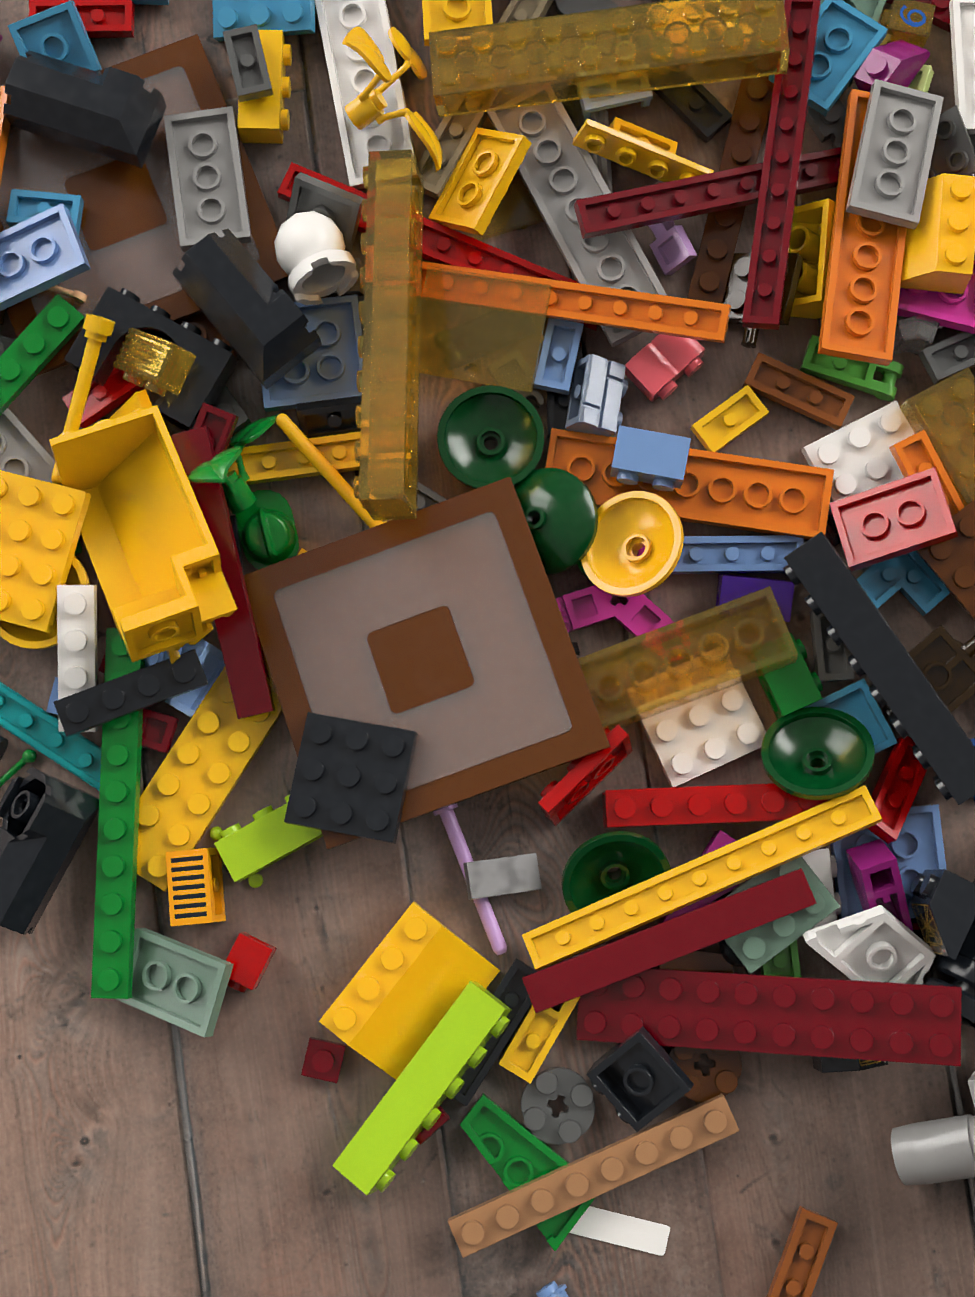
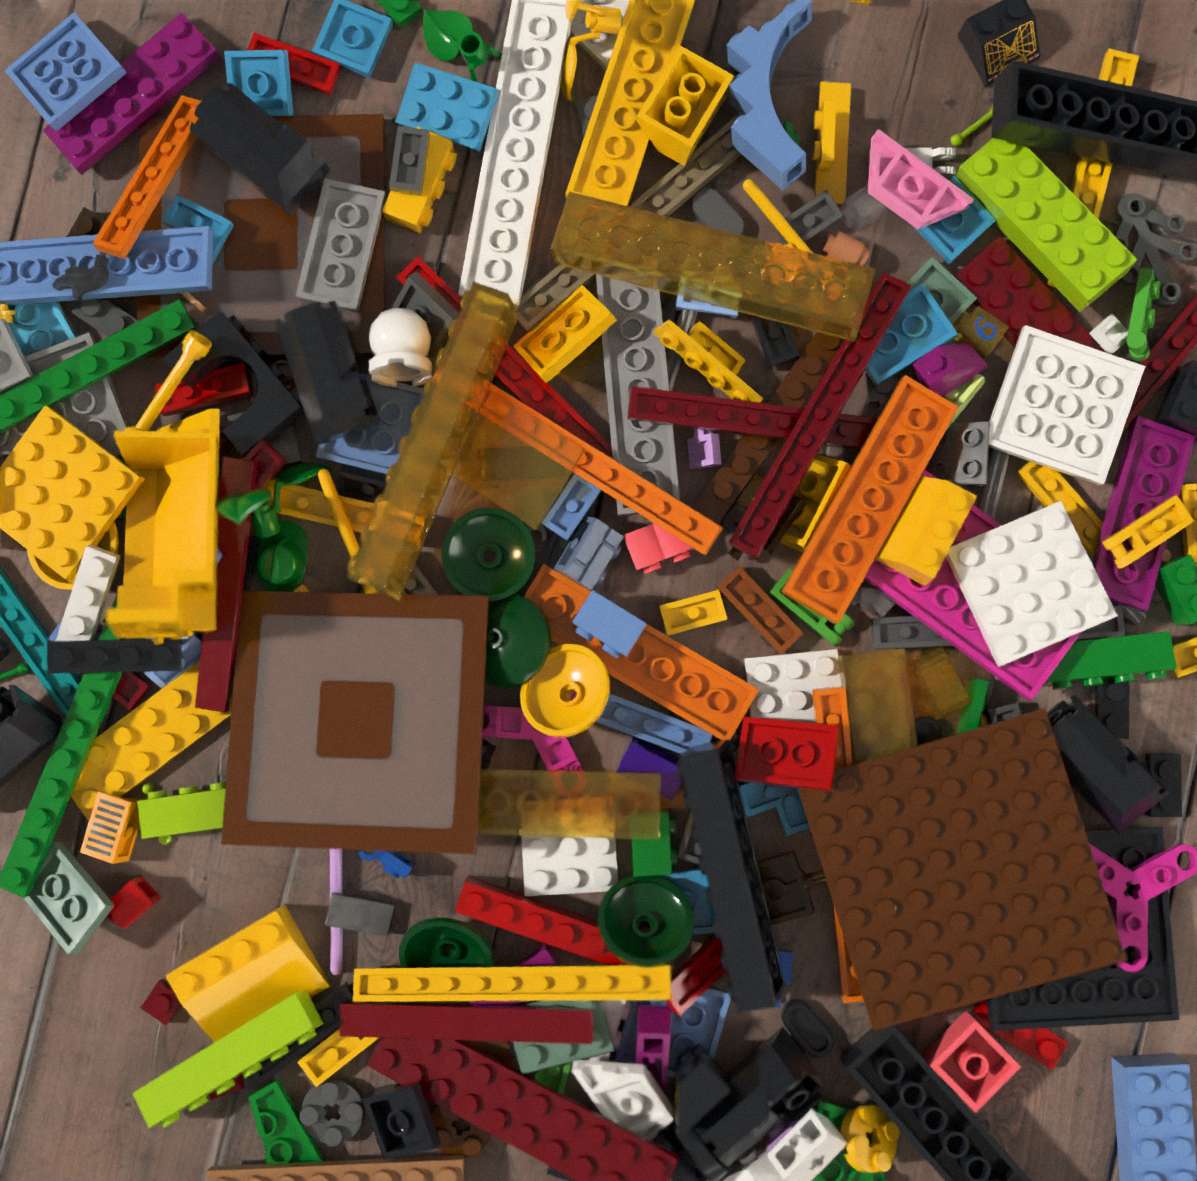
camera: 25 degrees right, 5 degrees up
clear yellow brick [113,327,197,397] -> none
black plate [284,712,418,844] -> none
yellow plant [342,27,442,172] -> none
red plate [538,725,633,826] -> none
light grey plate [845,79,944,230] -> none
none -> blue plate [358,850,416,878]

